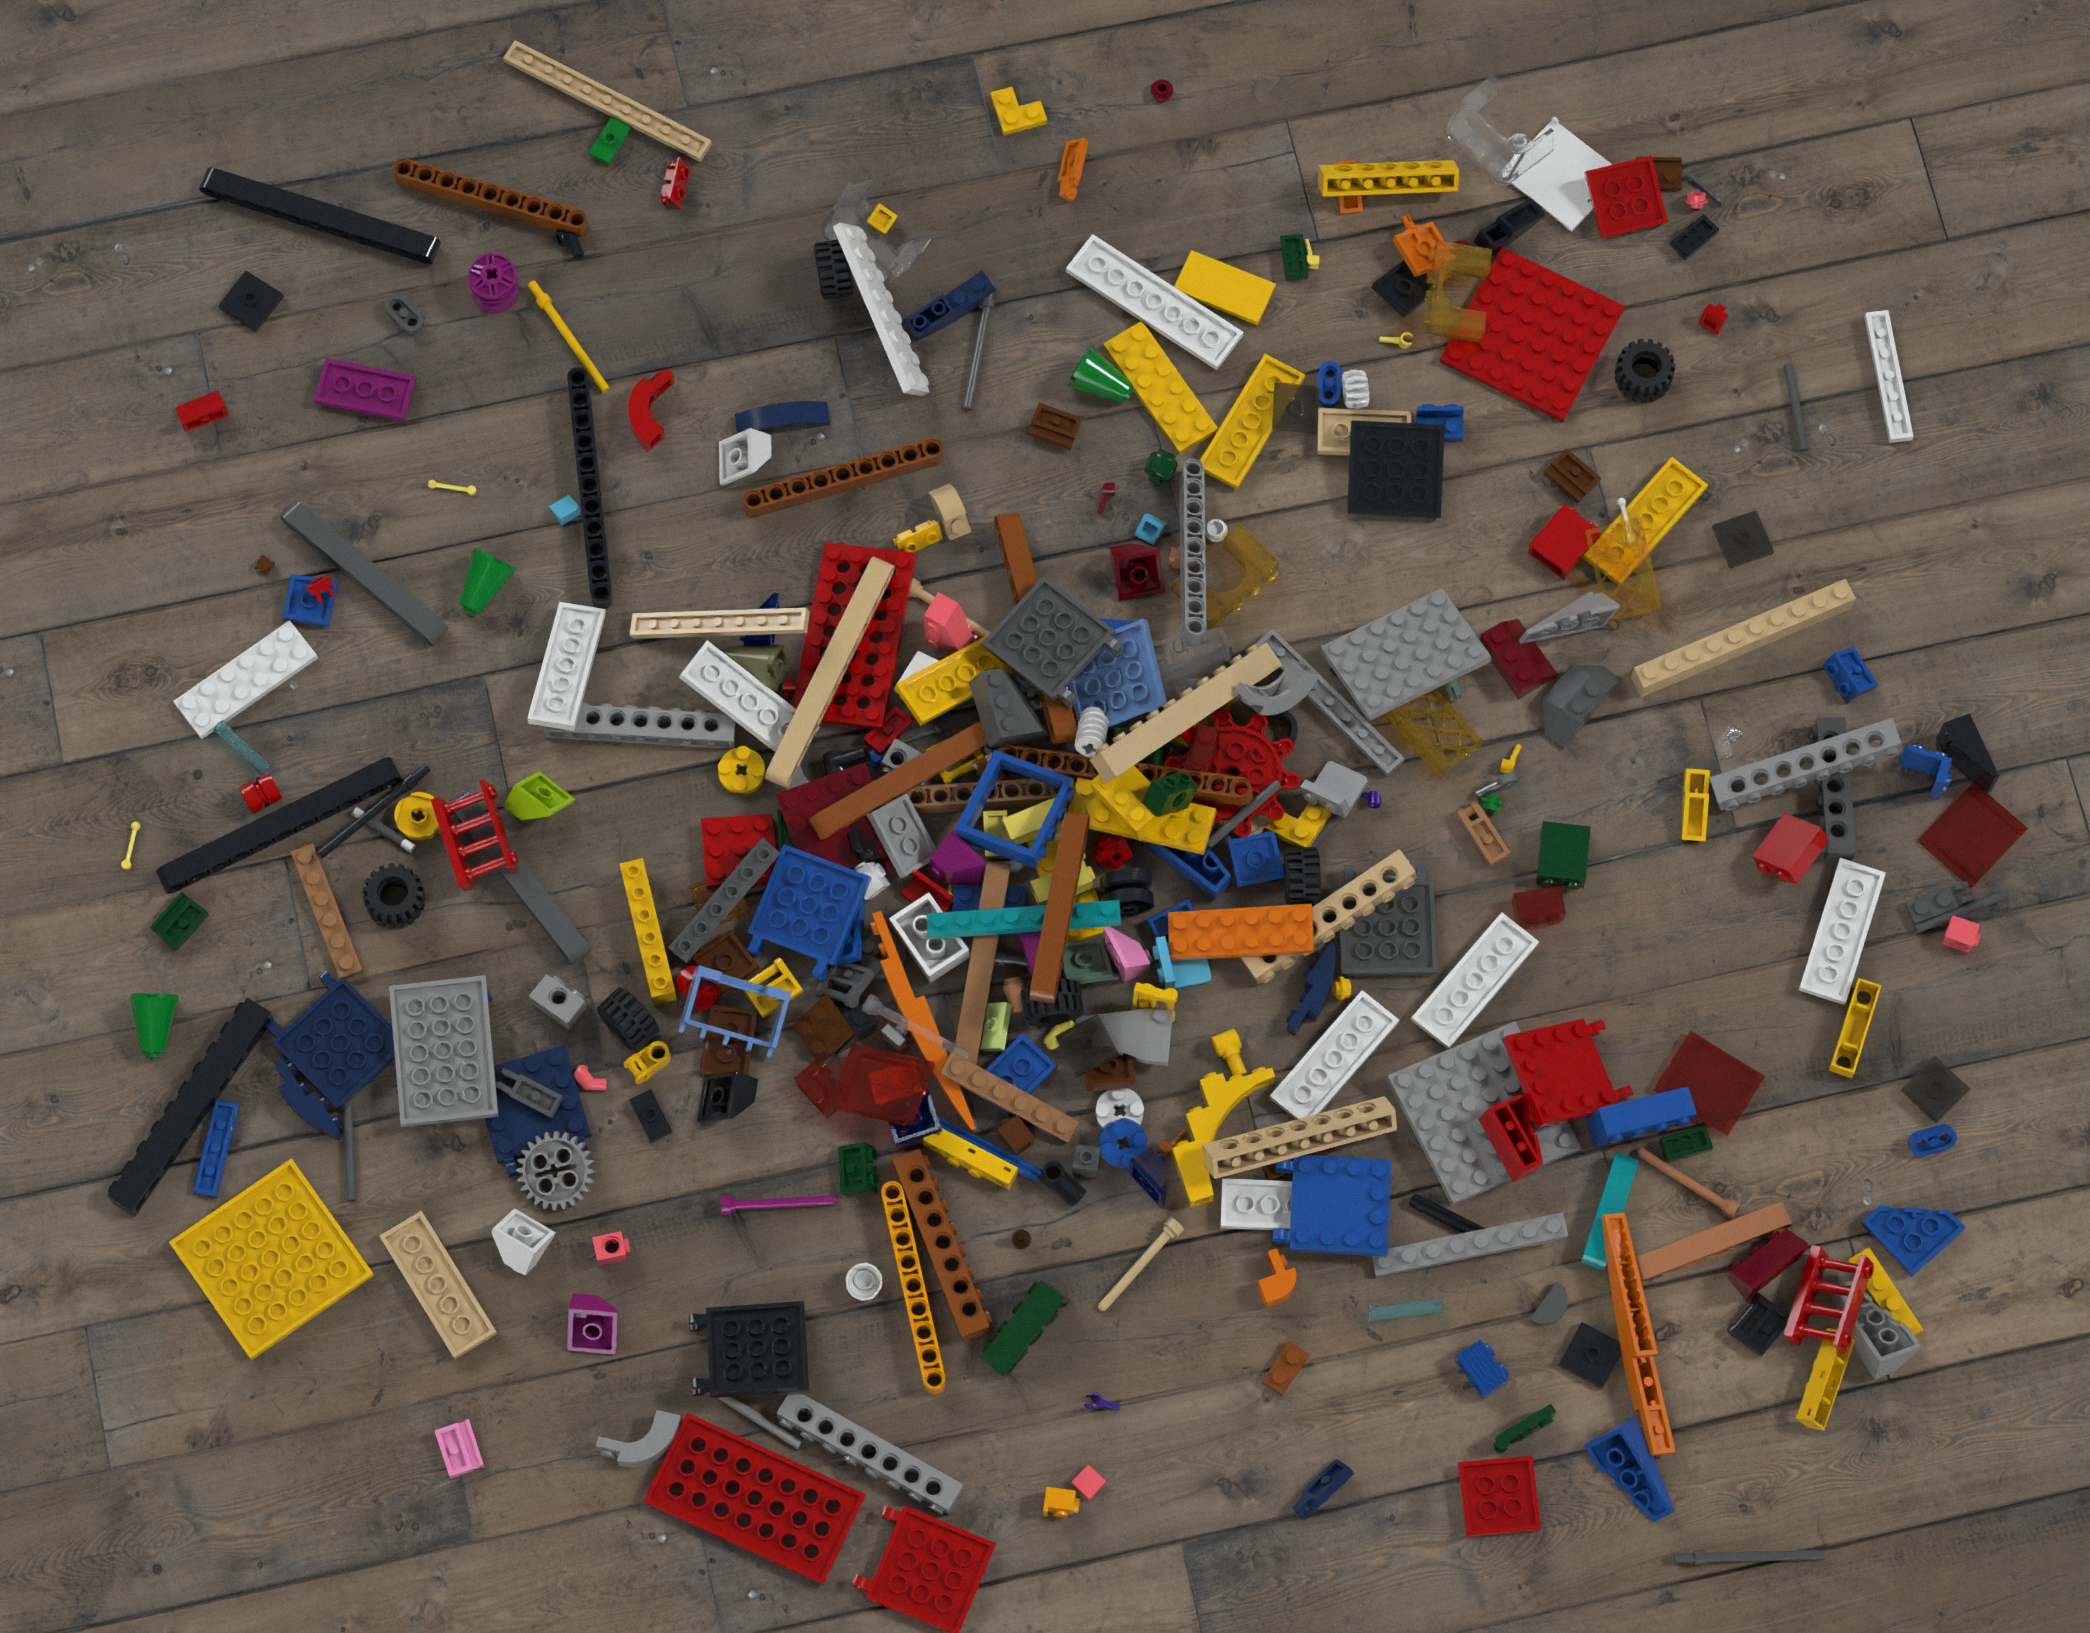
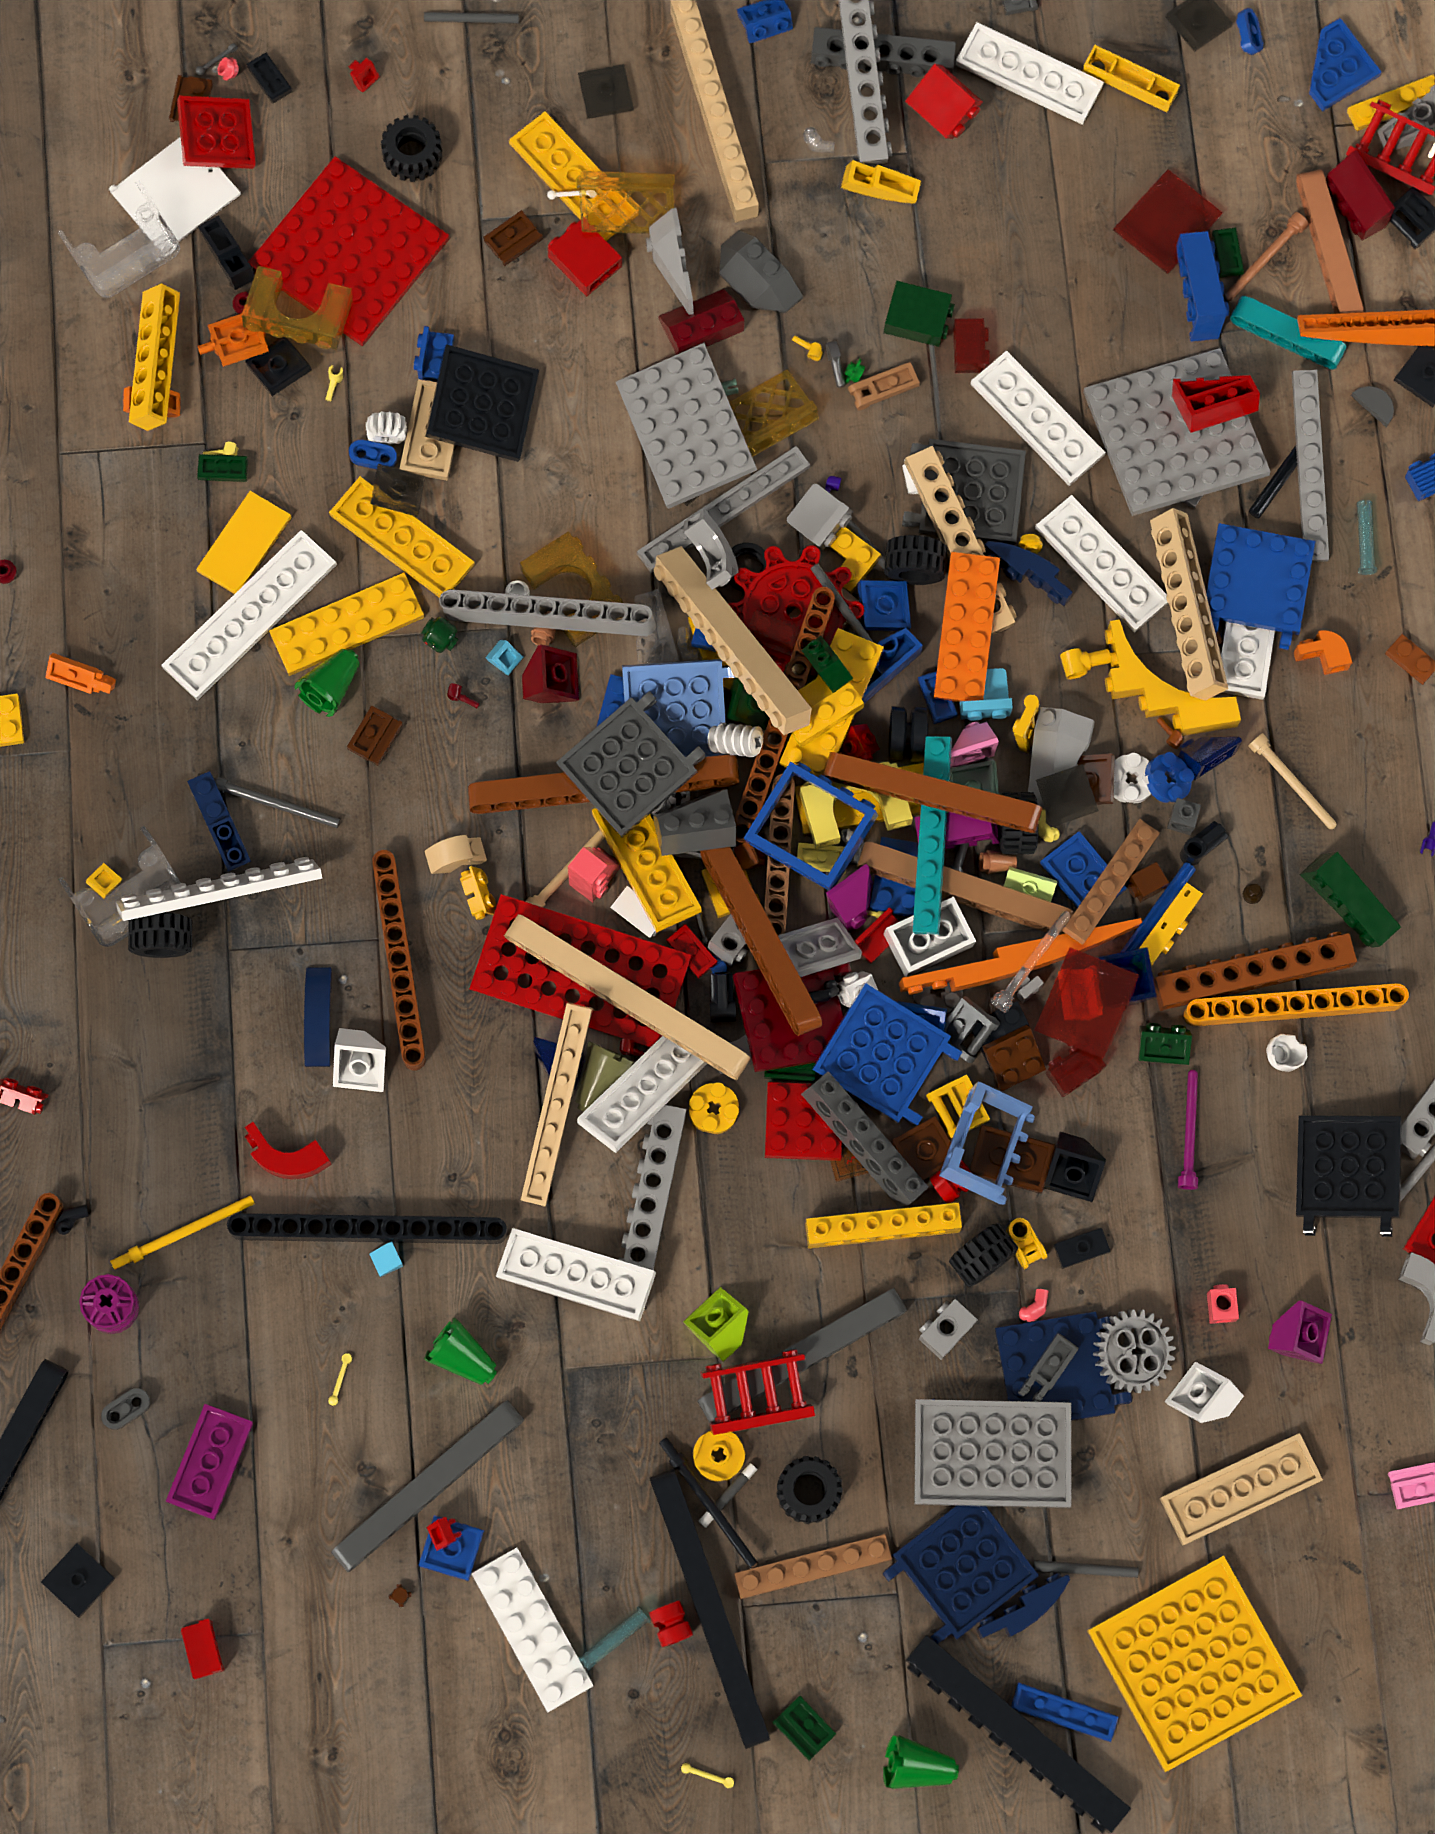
camera: 85 degrees left, 5 degrees up
red plate [1502,1019,1634,1128] -> none

